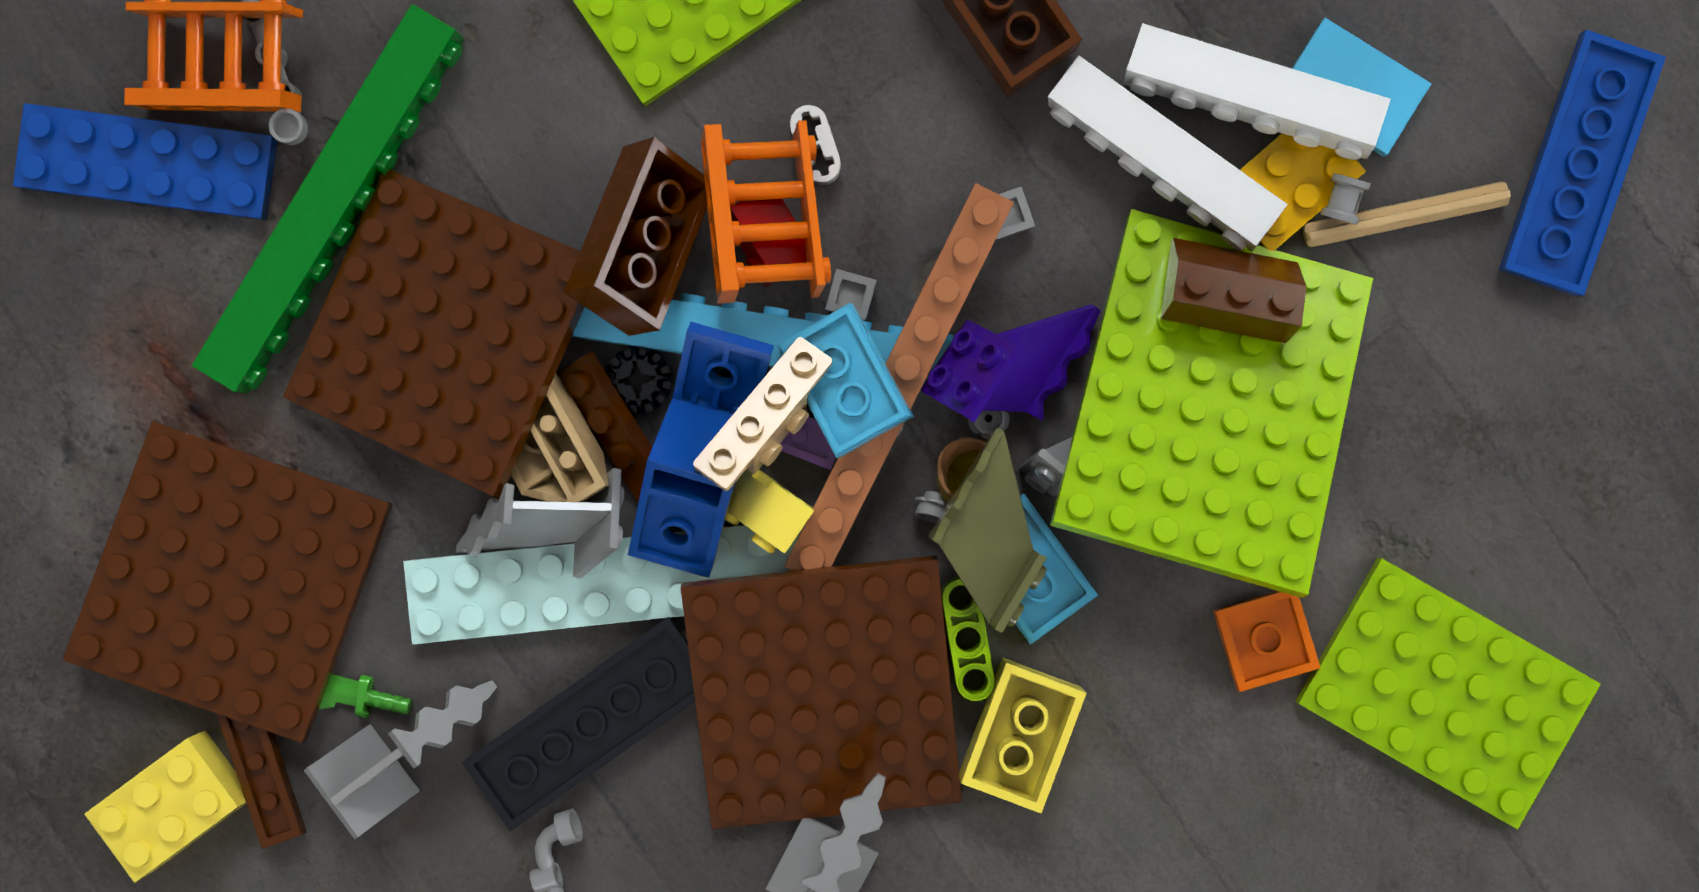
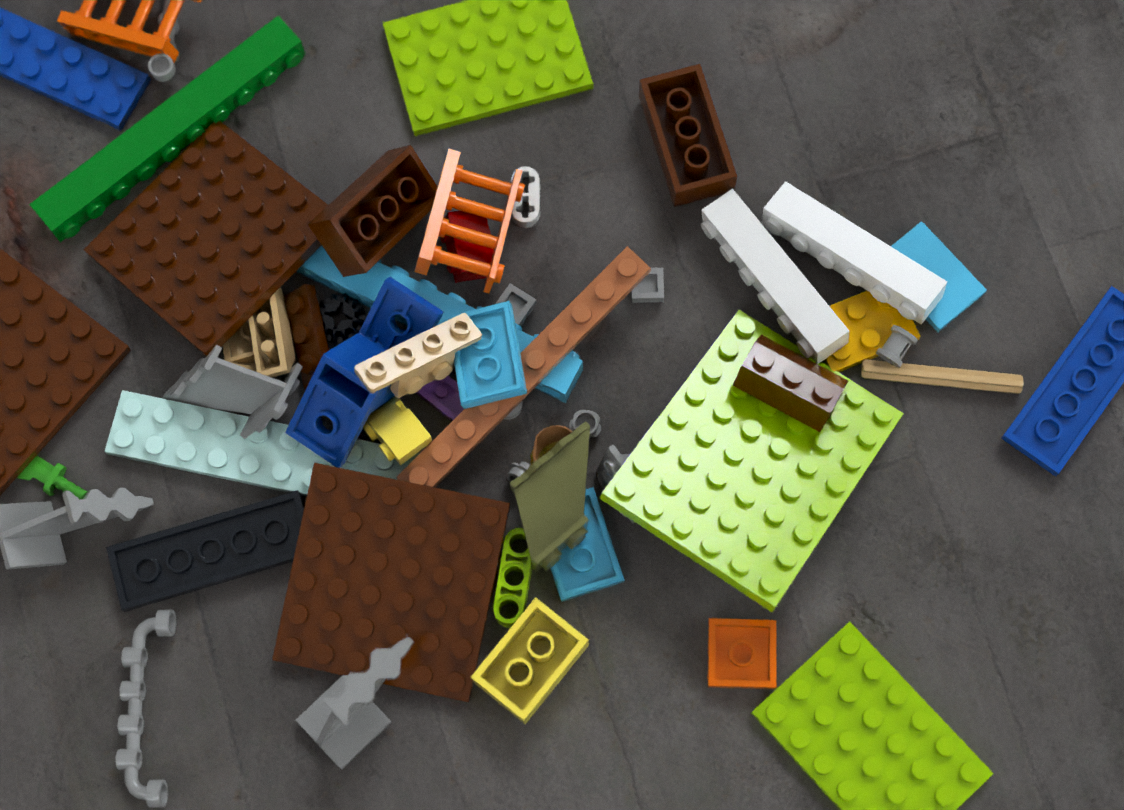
camera: 20 degrees right, 15 degrees down
dark purple piece [920,304,1101,422] -> none

